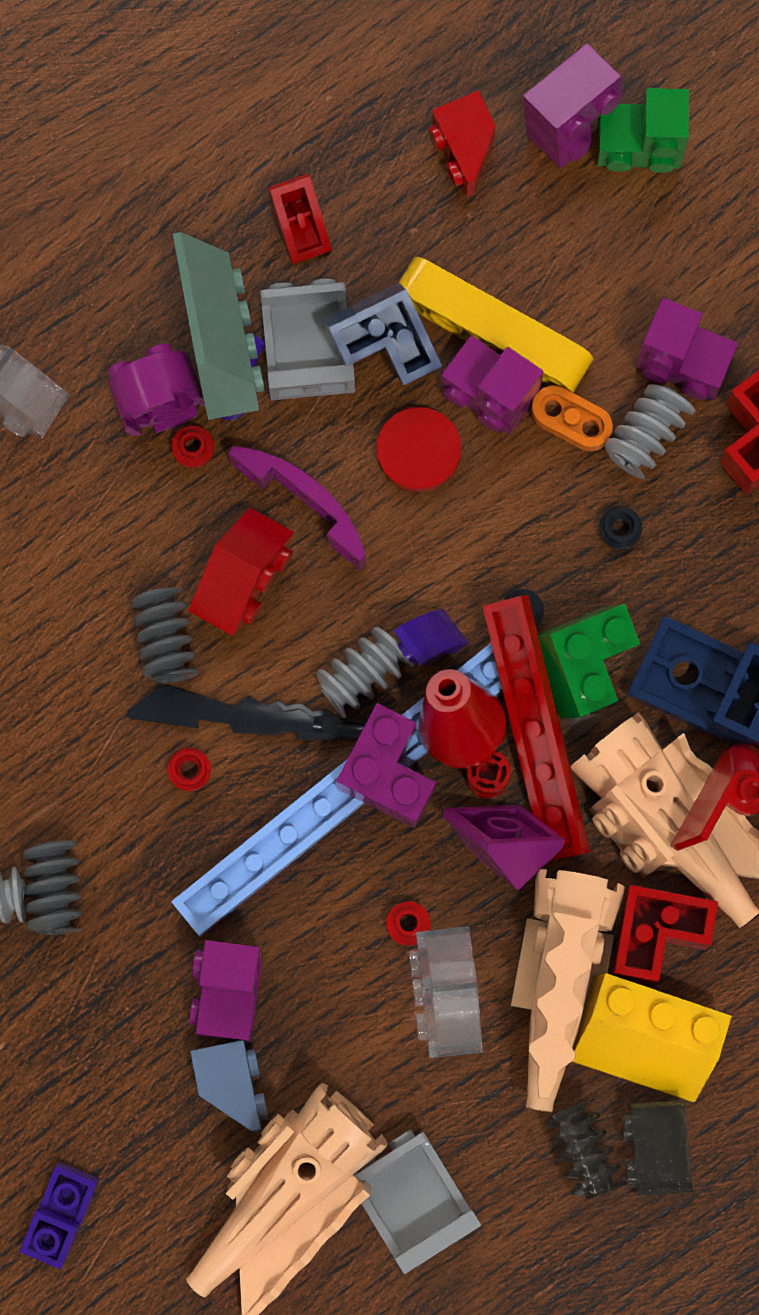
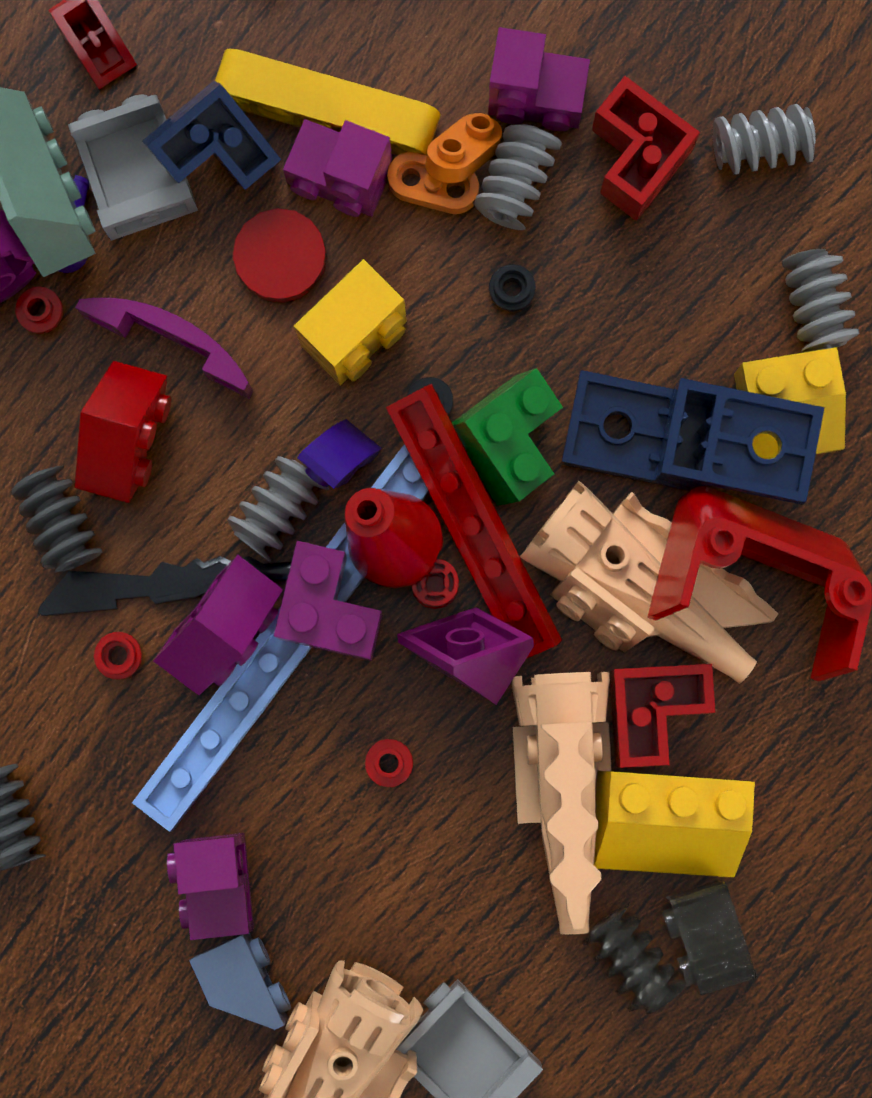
camera: 10 degrees left, 5 degrees up
clear brick [409,927,483,1058] -> none
none -> magenta brick [153,554,283,695]
none -> yellow brick [294,259,407,386]
none -> orange plate [425,113,502,183]

